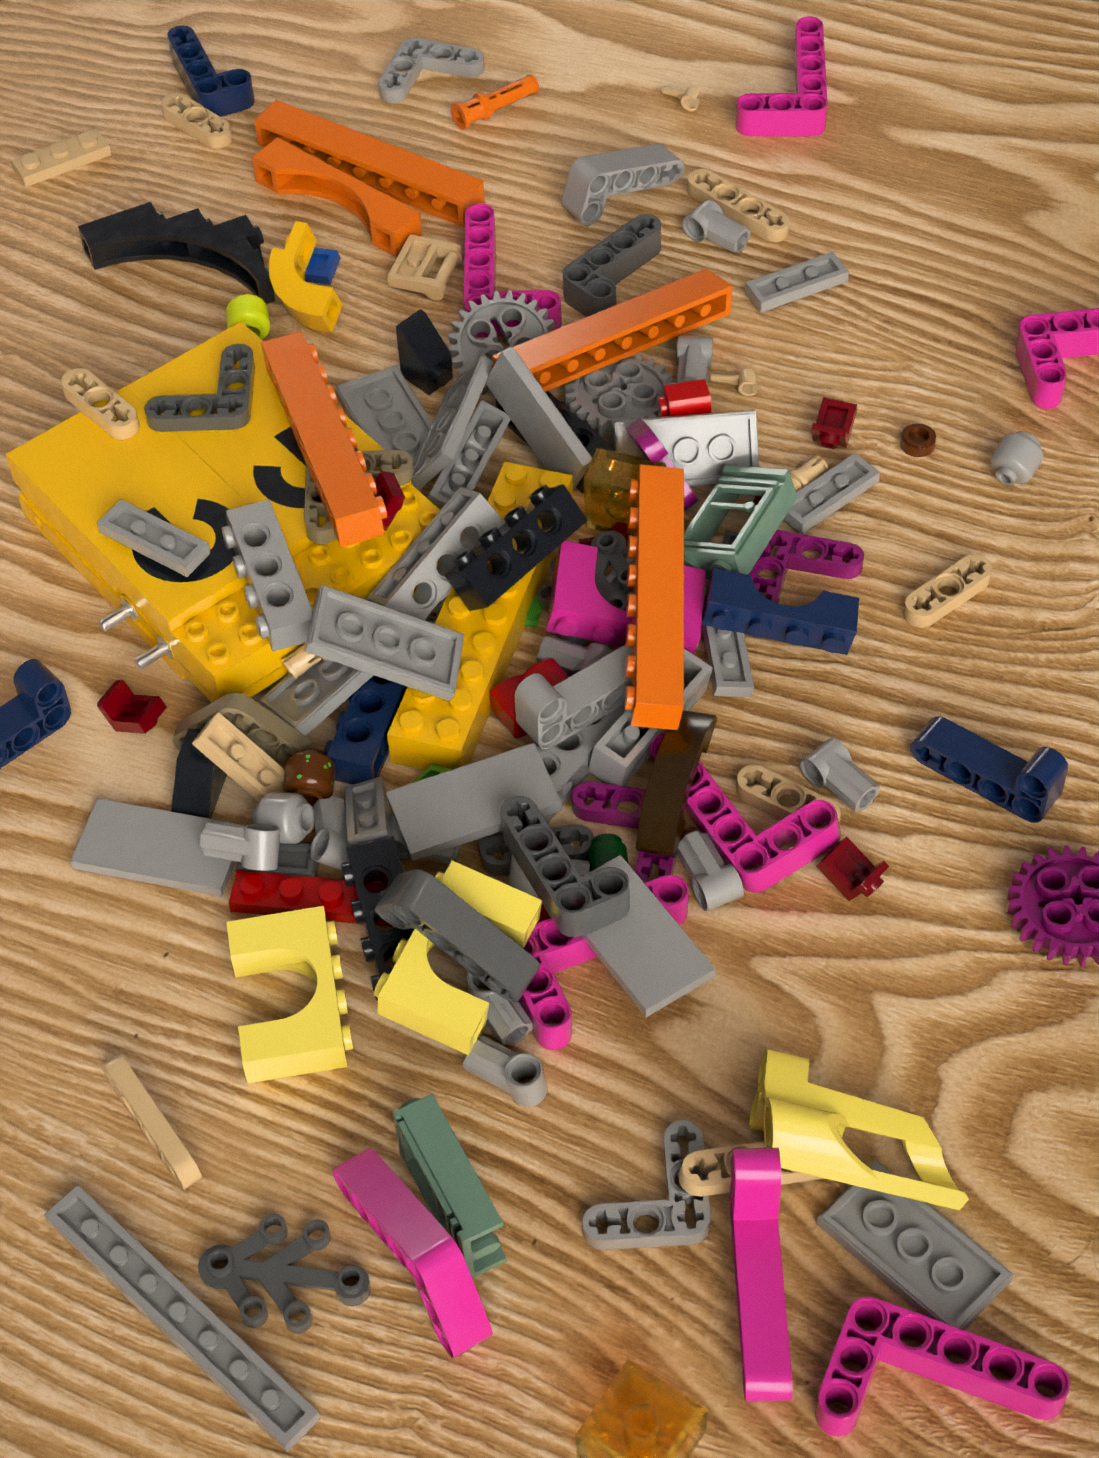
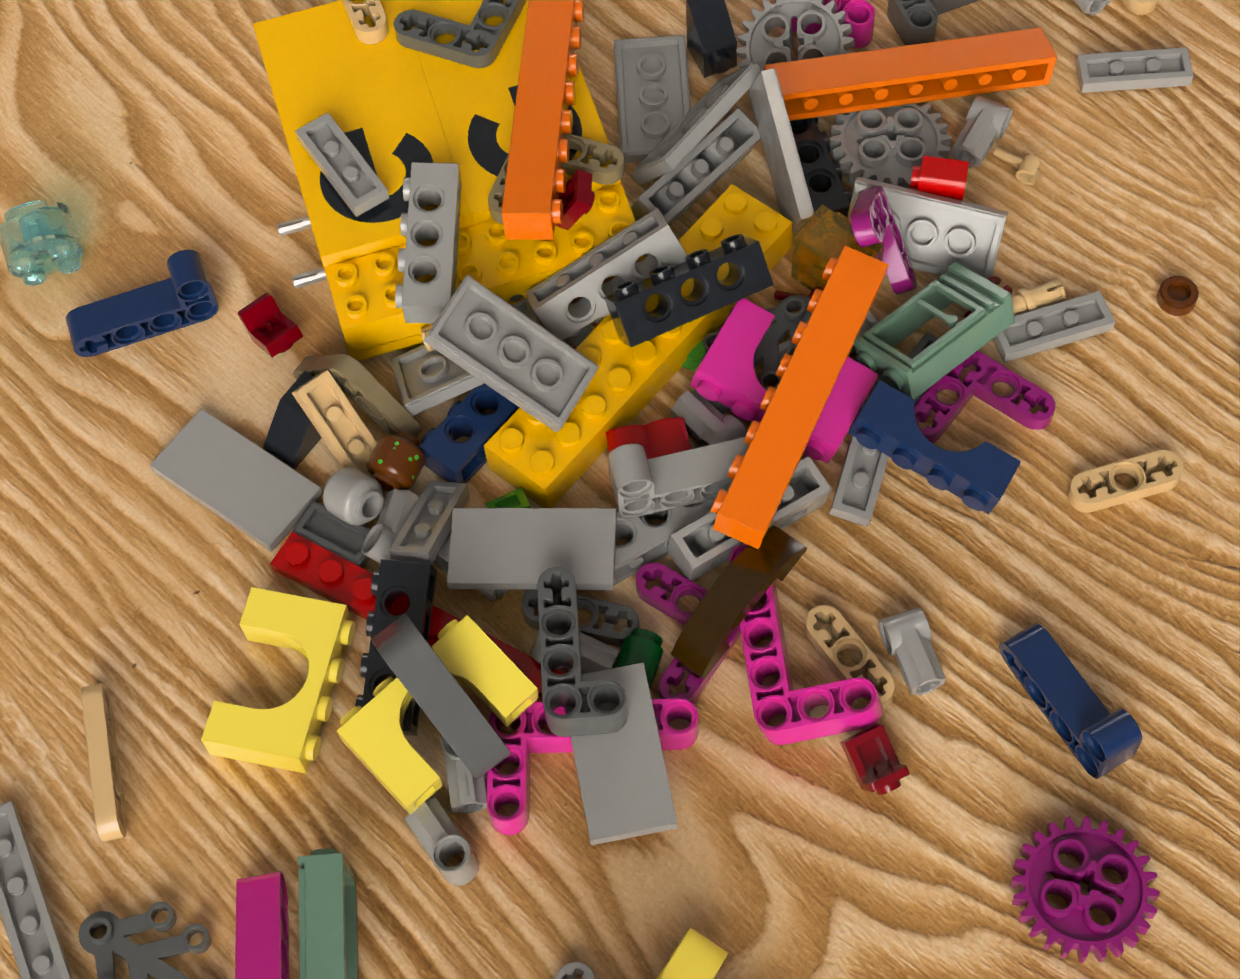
camera: 25 degrees right, 10 degrees up
light grey piece [199,820,281,871] -> none
light grey piece [676,830,744,911] -> none
dark red bracket [811,397,858,449] -> none

